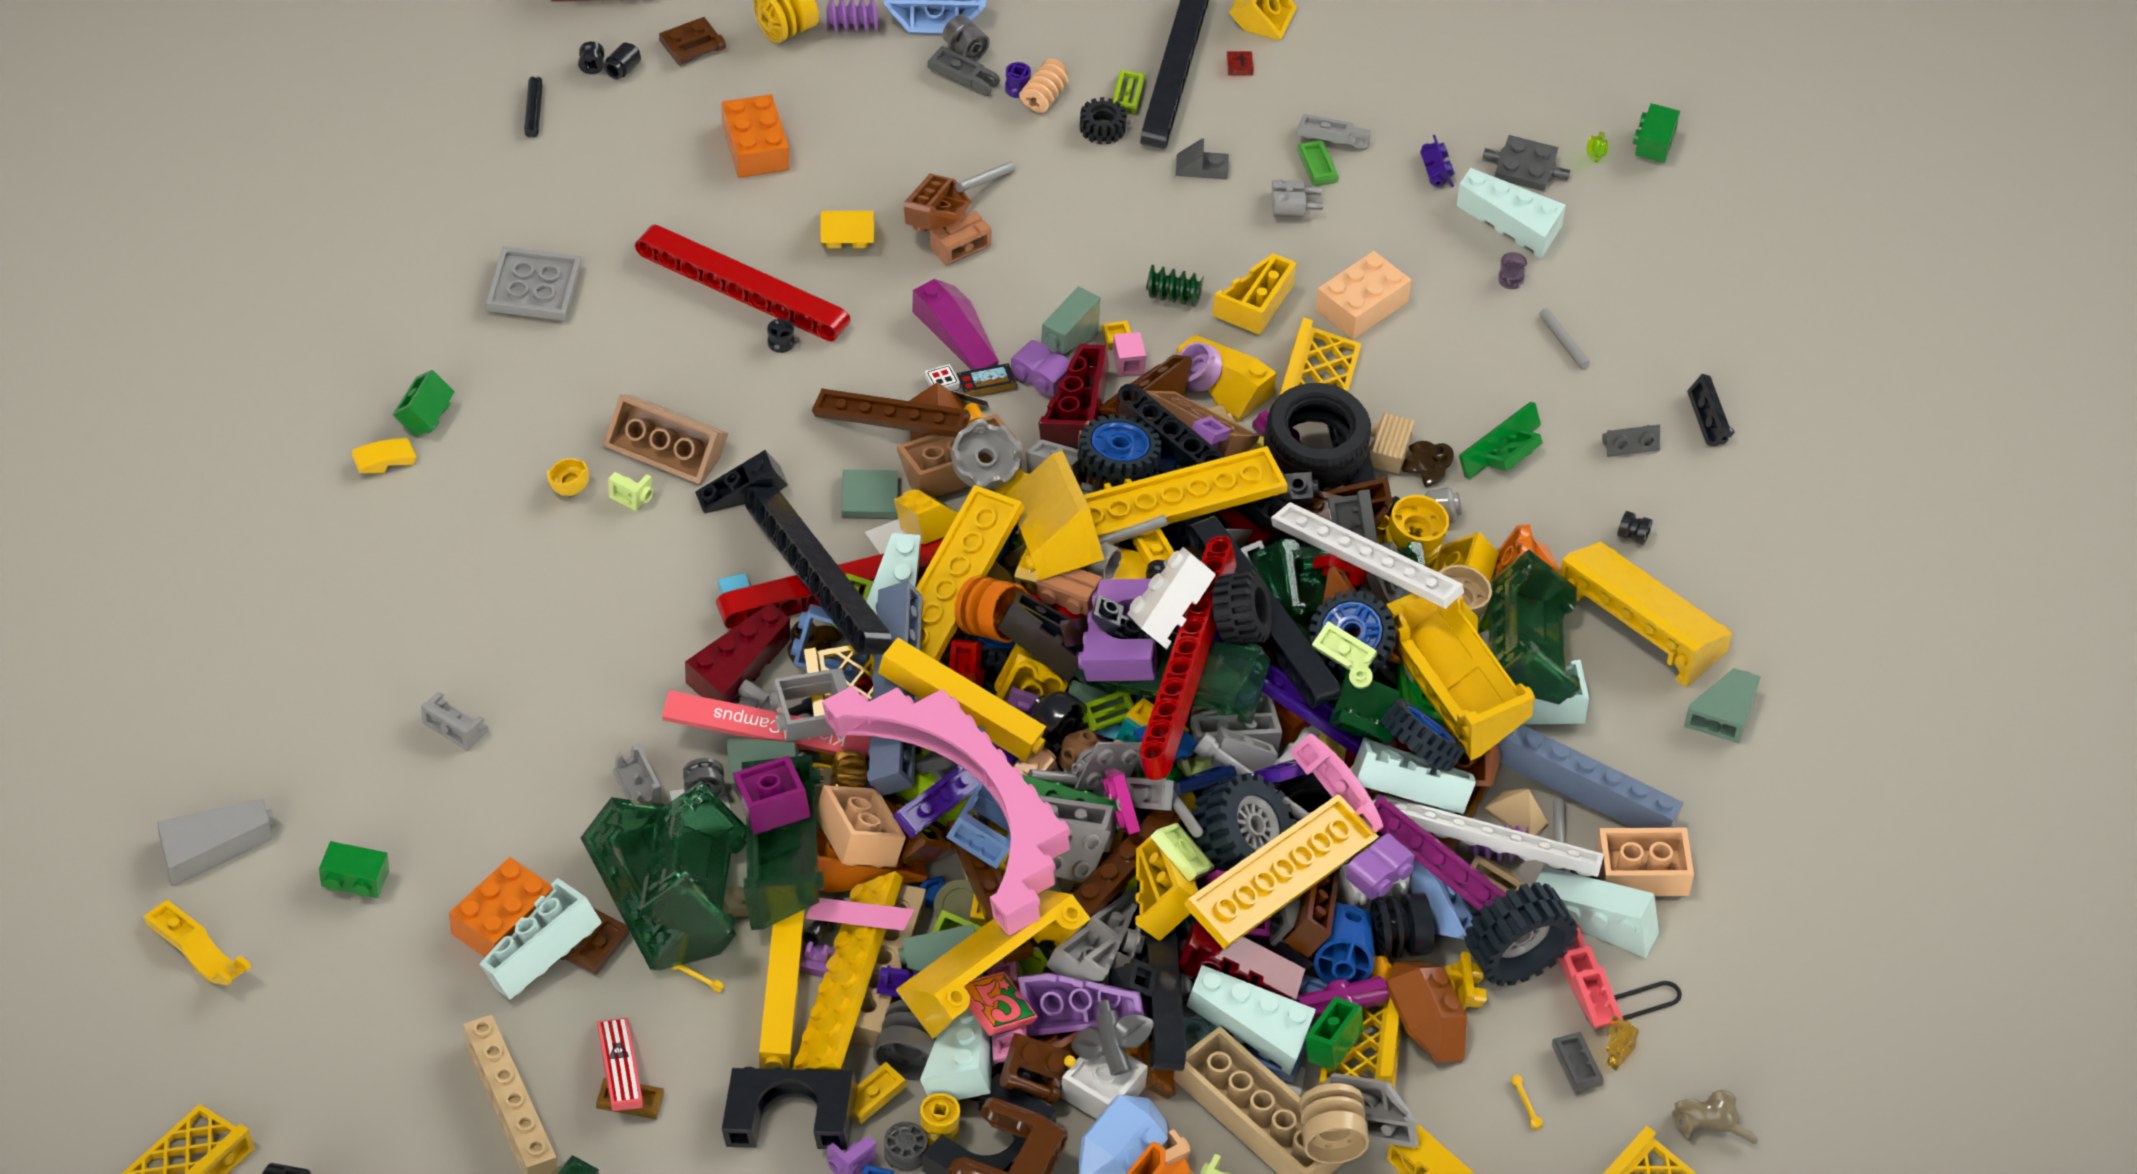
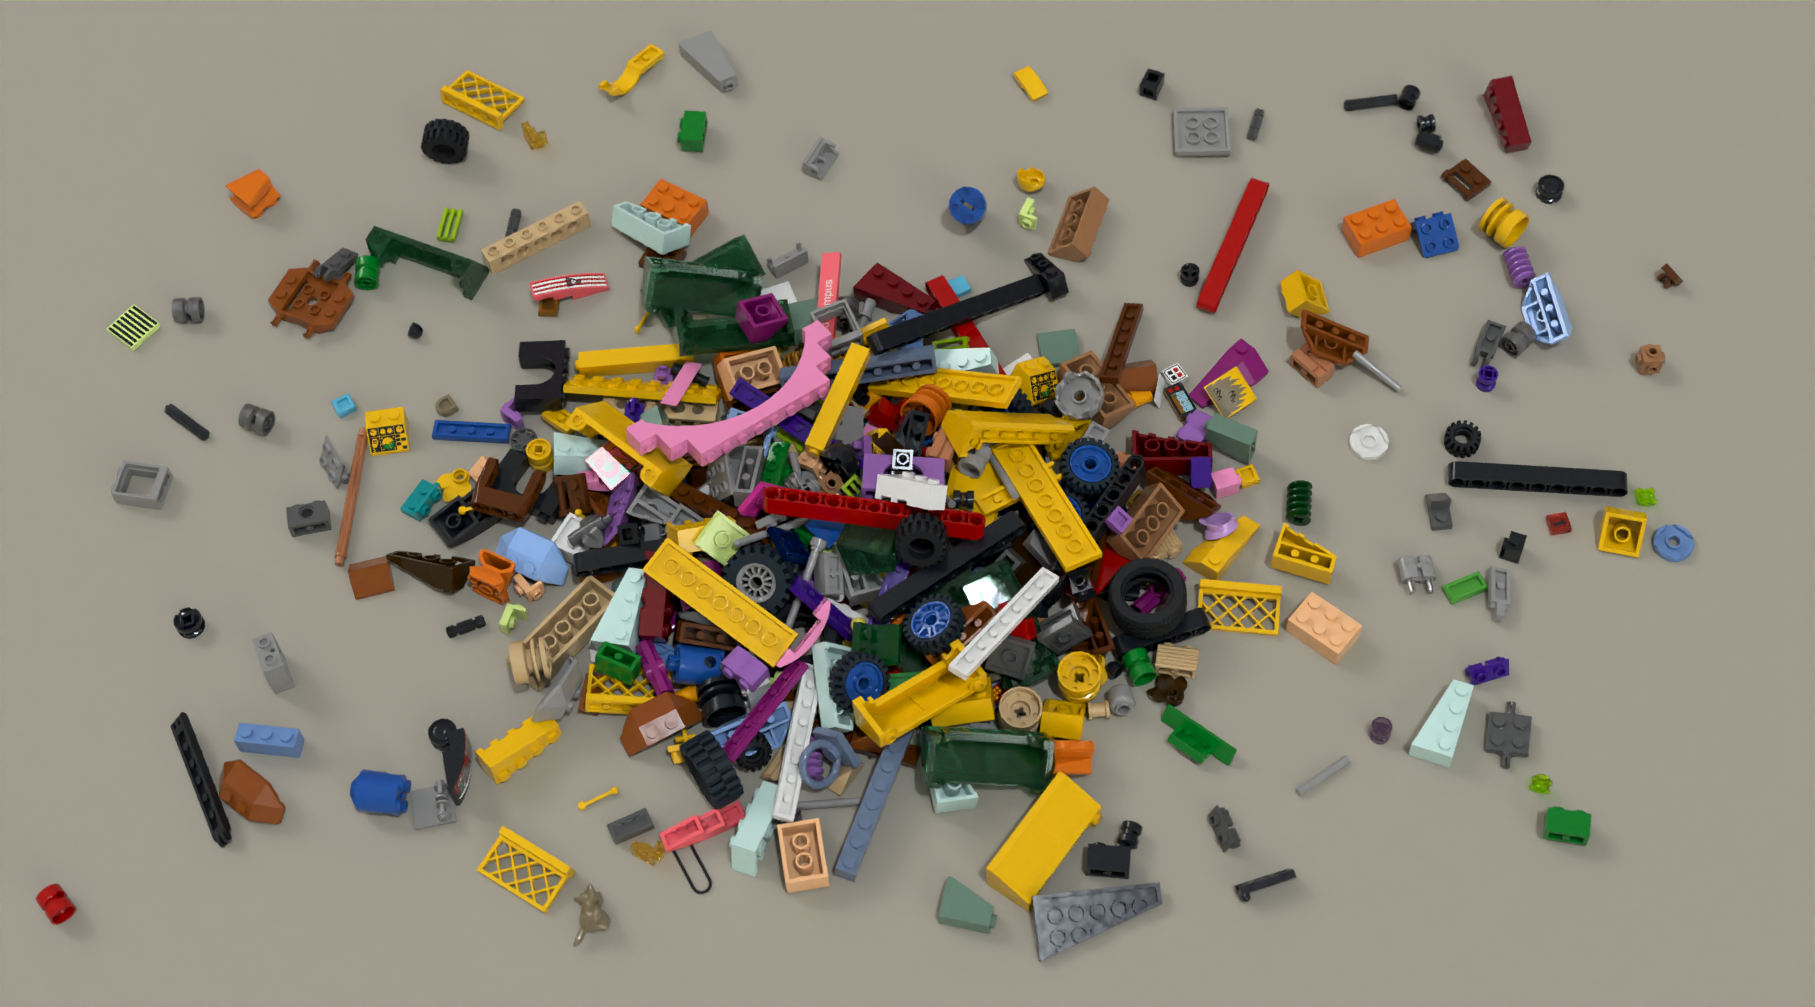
camera: 90 degrees right, 10 degrees up
green brick [392,369,455,437] -> none
dark grey wheel [683,758,725,801] -> none
light nougat piece [1019,58,1068,113] -> none
lime tile [1113,70,1145,115] -> none
yellowish green hinge [1312,621,1377,689] -> none
none -> dark grey axle [505,208,522,237]
none -> clear yellow bracket [521,121,548,150]
none -> sand blue tile [799,727,861,789]
none -> blue cylinder [949,186,987,225]
none -> wing [1031,882,1162,962]
none -> black brick [1086,842,1131,879]
none -> tan bush [1087,700,1110,720]
none -> green wheel [1122,648,1157,686]
none -> black brick [1139,68,1165,101]
none -> dark purple slope [1189,457,1211,488]
none -> slope [1204,366,1257,418]
none -> dark grey axle [1247,108,1264,141]
none -> white tile [1349,424,1389,461]
none -> black wheel [1397,85,1421,111]
none -> blue bracket [1410,211,1459,258]
none -> black brick [1499,531,1527,564]

